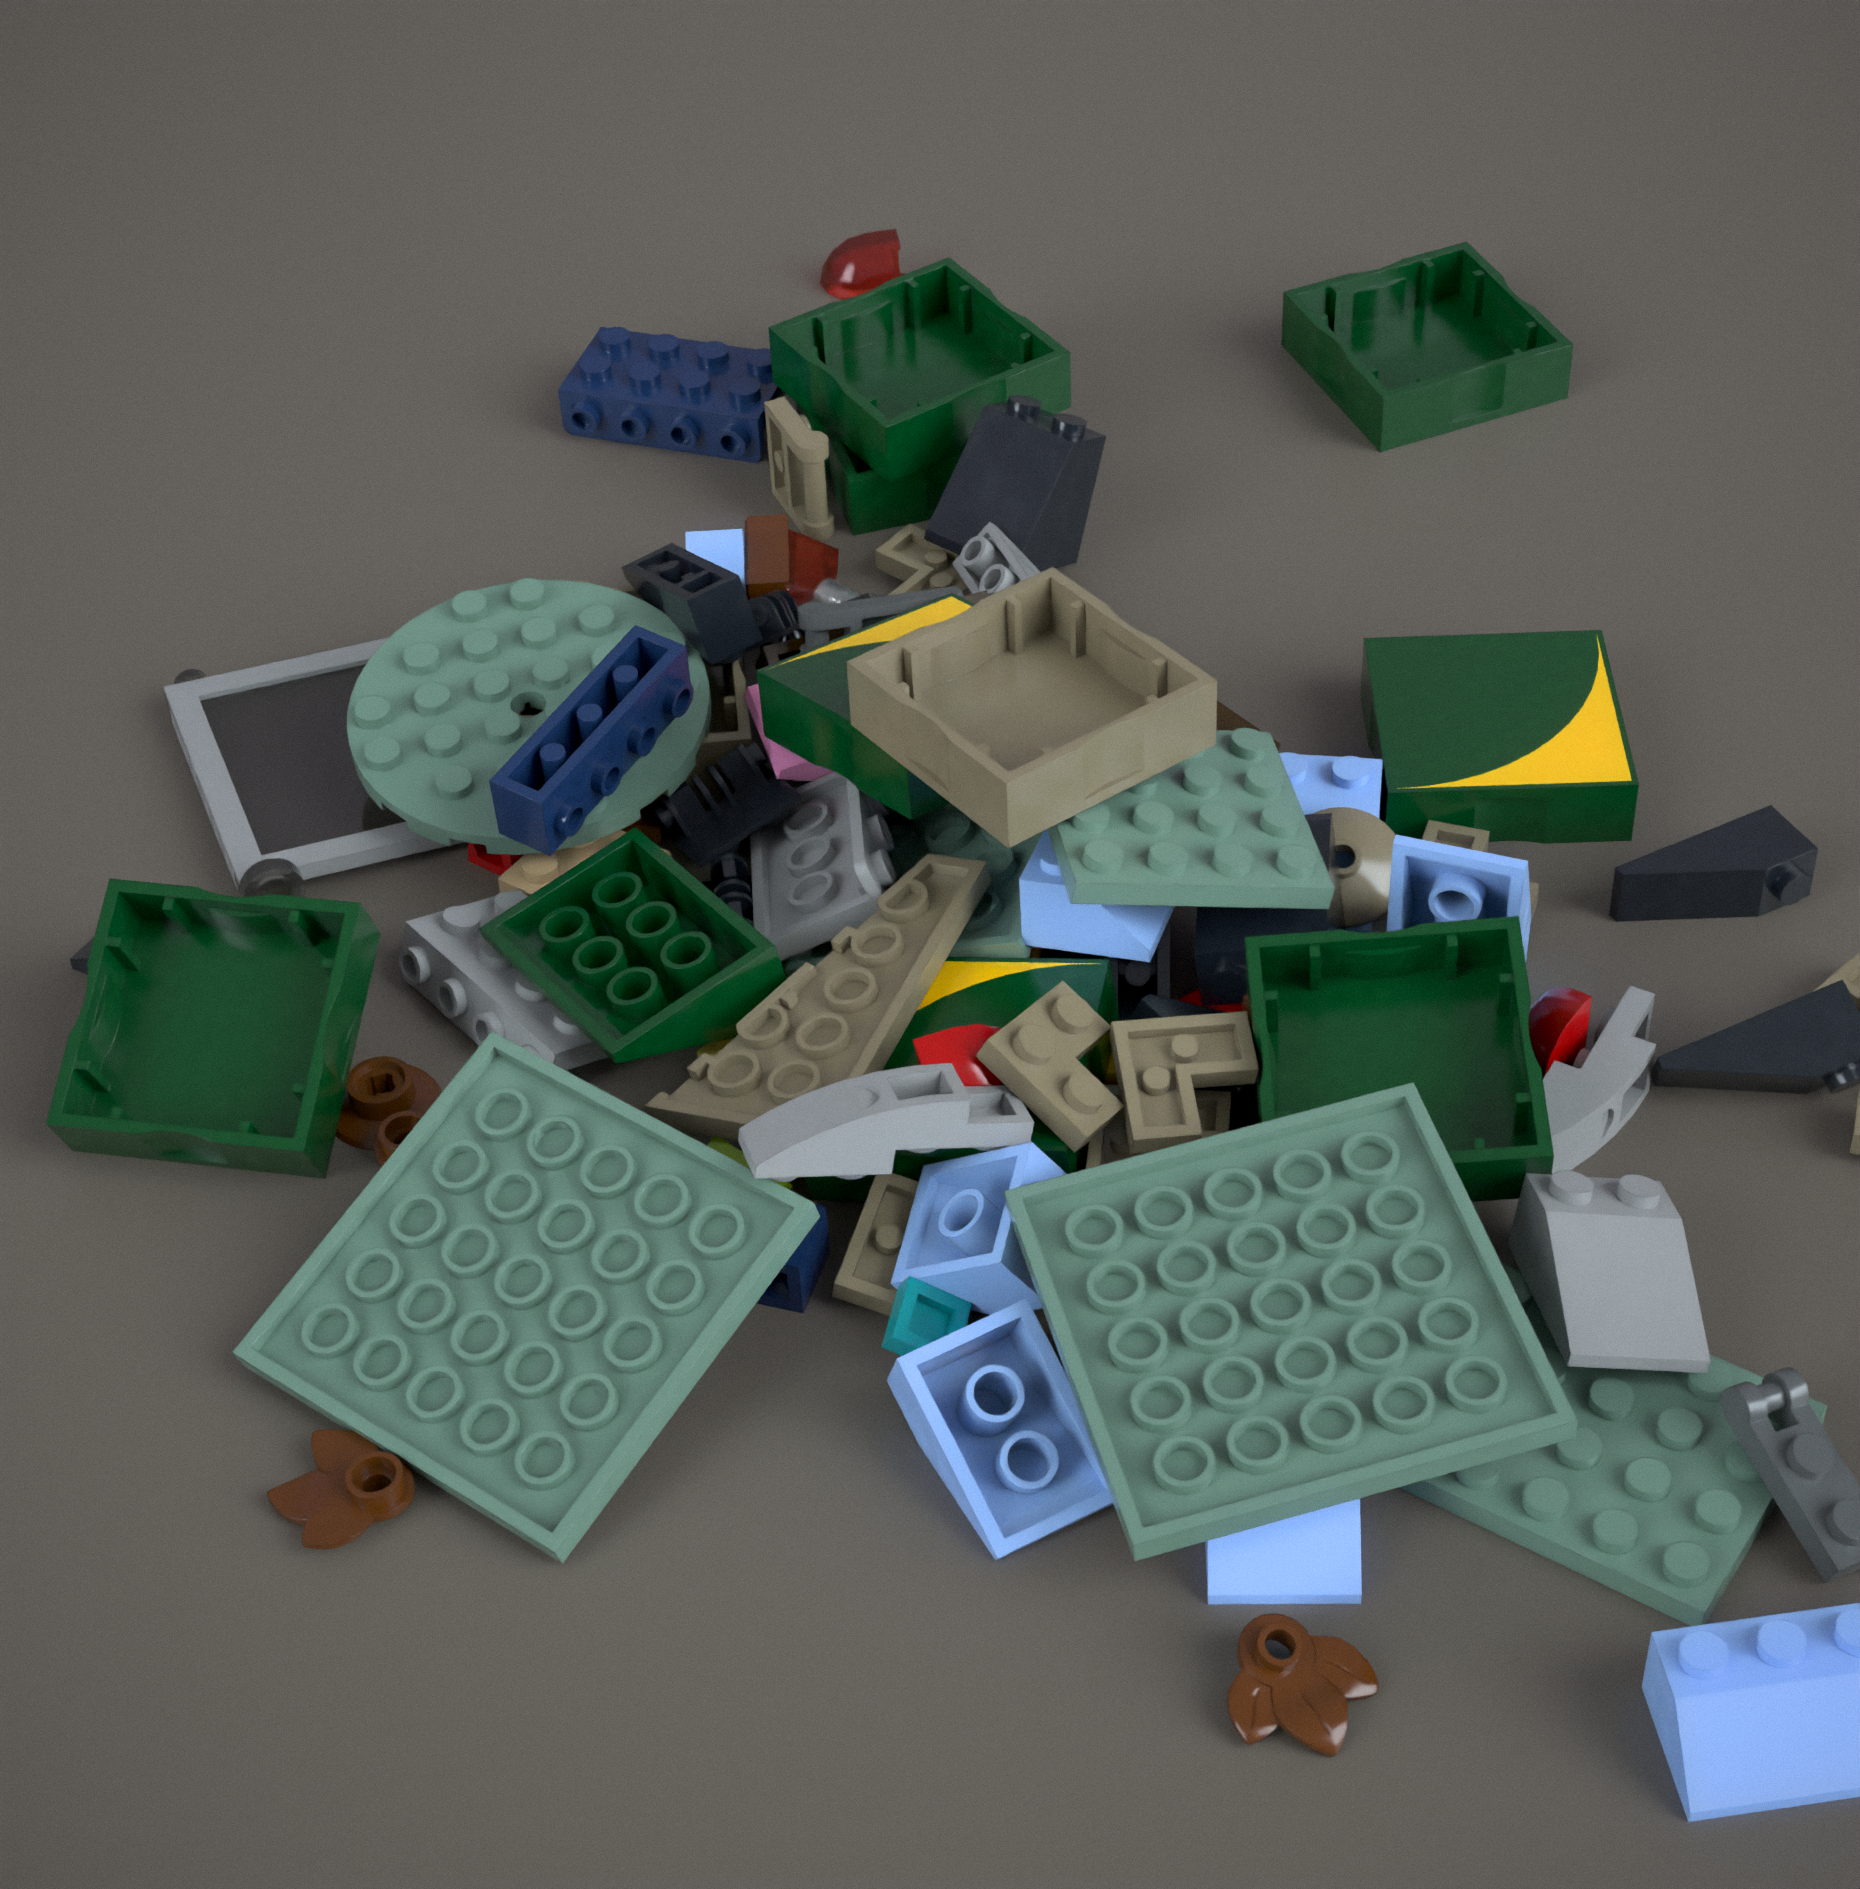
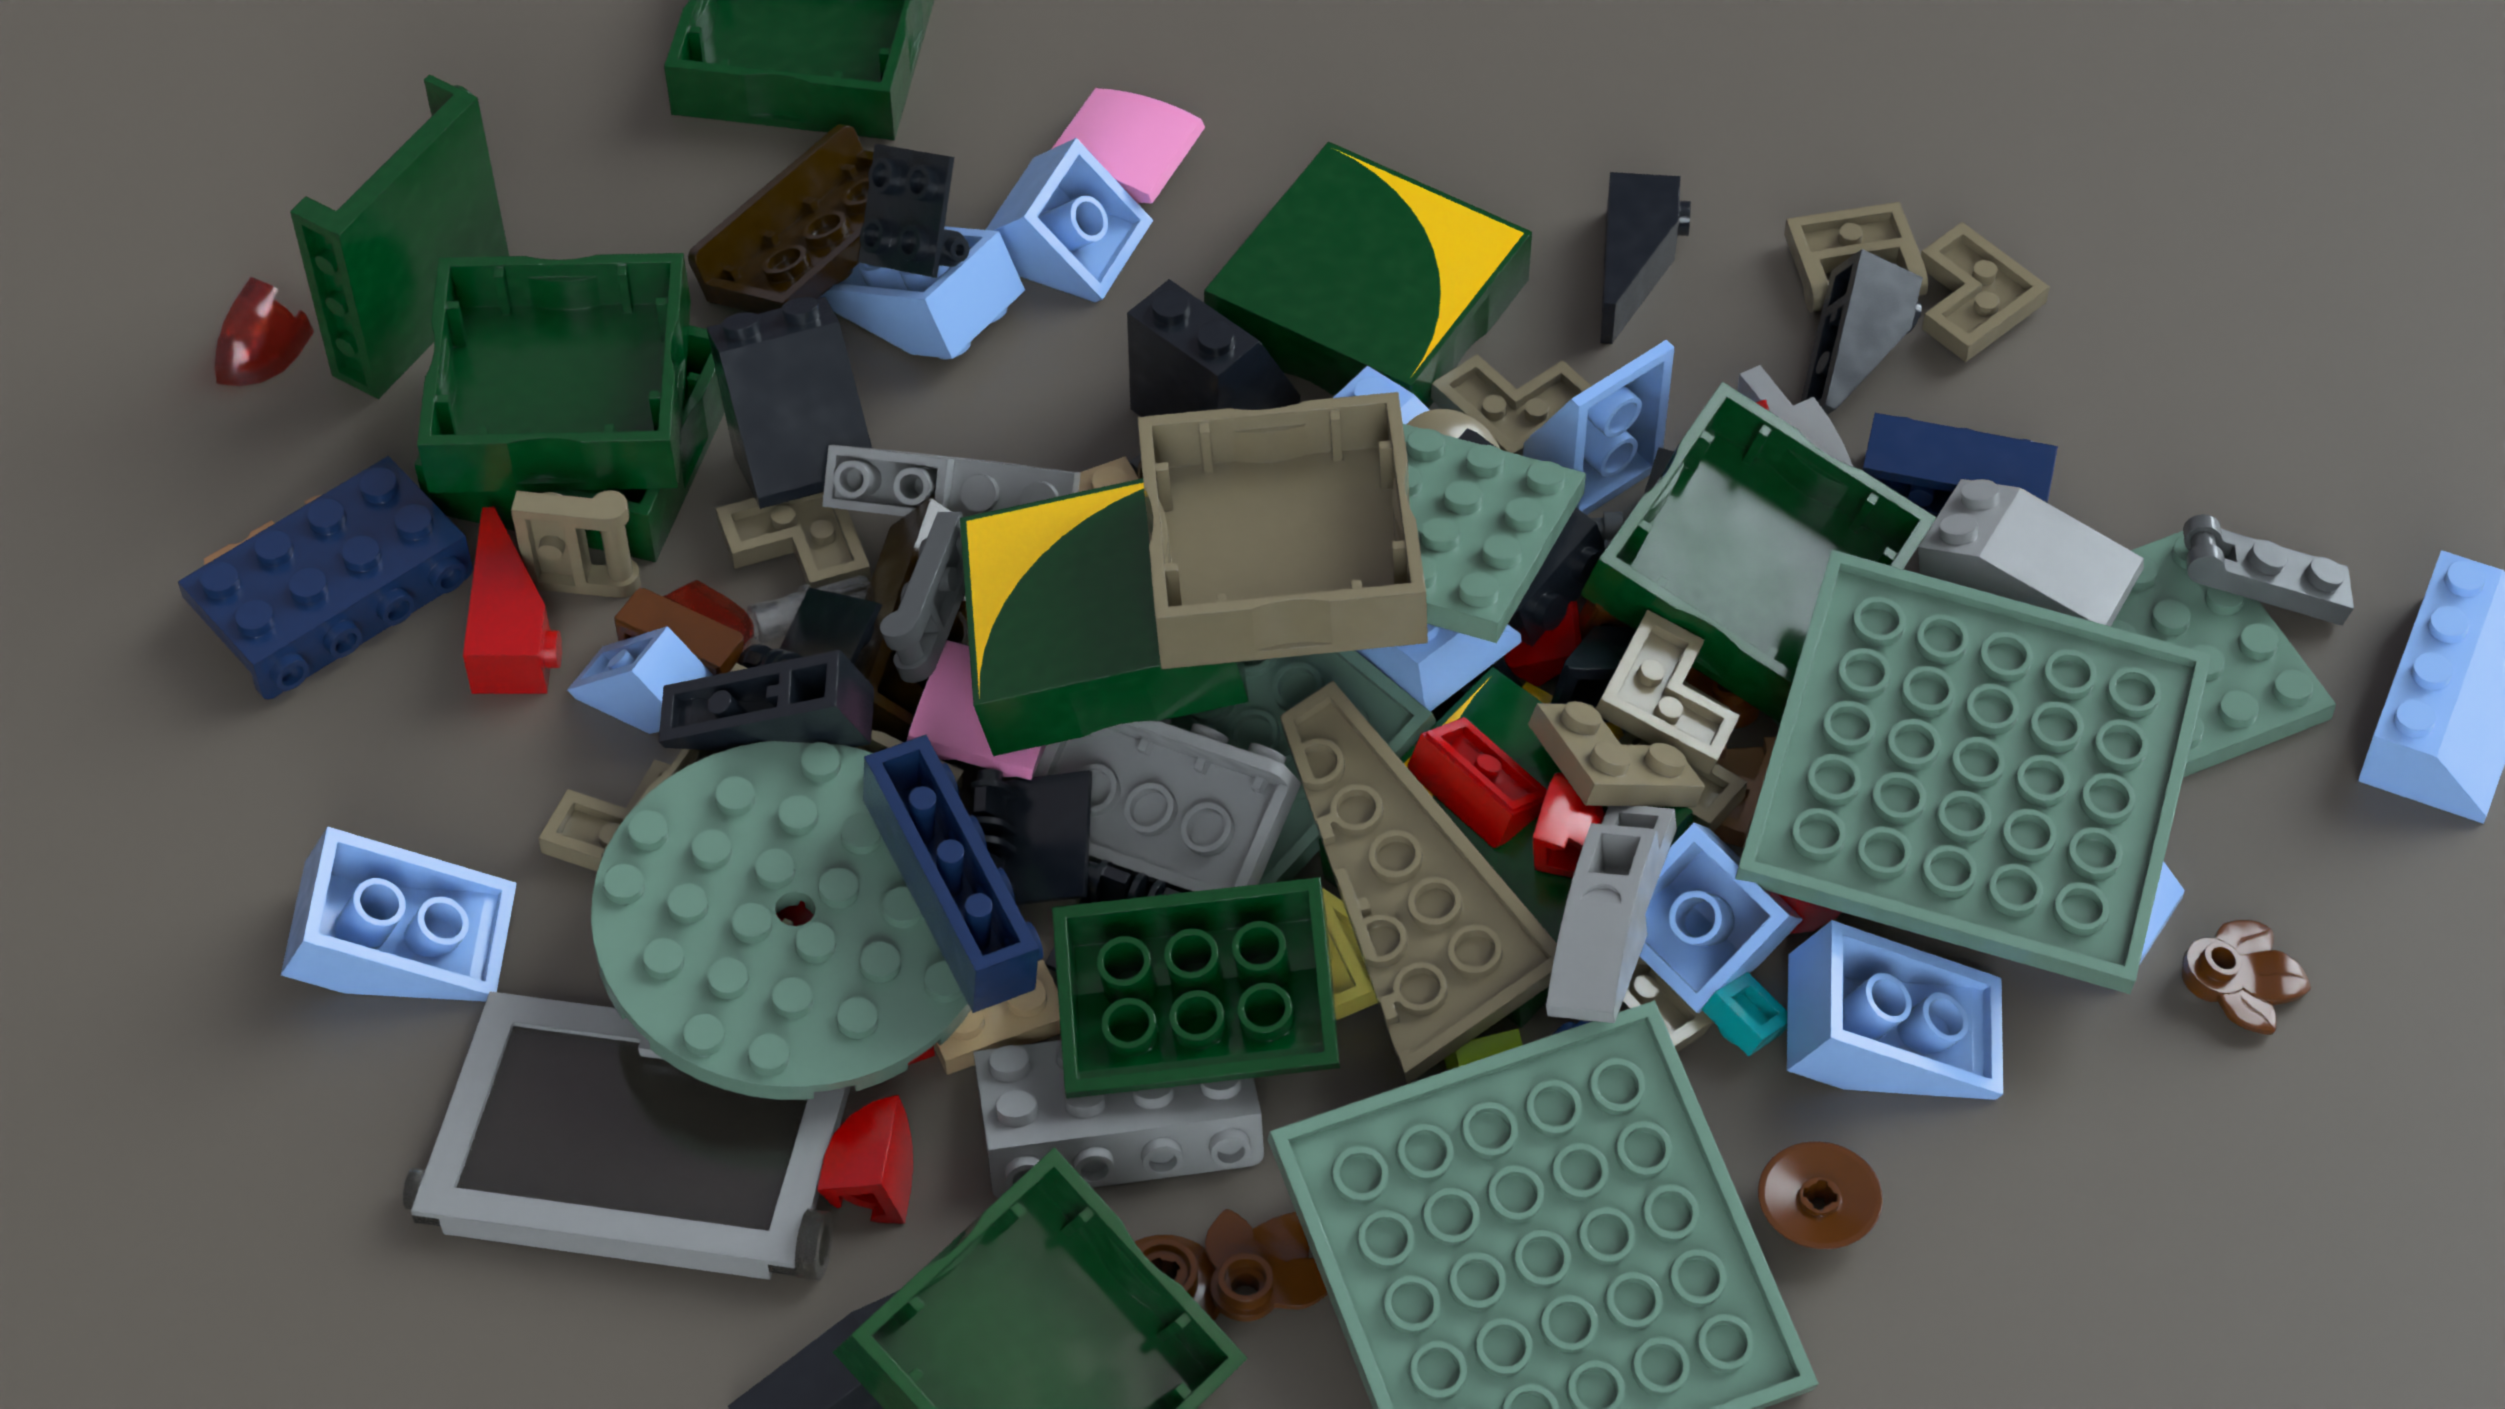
camera: 60 degrees left, 10 degrees up
none -> light blue slope [281,827,517,1002]
none -> dark green panel [290,74,509,399]
none -> red slope [463,507,562,694]
none -> dark brown bracket [688,124,874,314]
none -> red brick [817,1094,914,1224]
none -> light blue slope [819,227,1025,360]
none -> black hinge [858,144,969,278]
none -> light blue slope [986,138,1153,303]
none -> bright pink slope [1052,88,1205,204]
none -> black slope [1127,279,1300,417]
none -> red slope [1407,717,1547,848]
none -> reddish brown piece [1758,1141,1883,1250]
none -> dark blue brick [1863,413,2058,518]

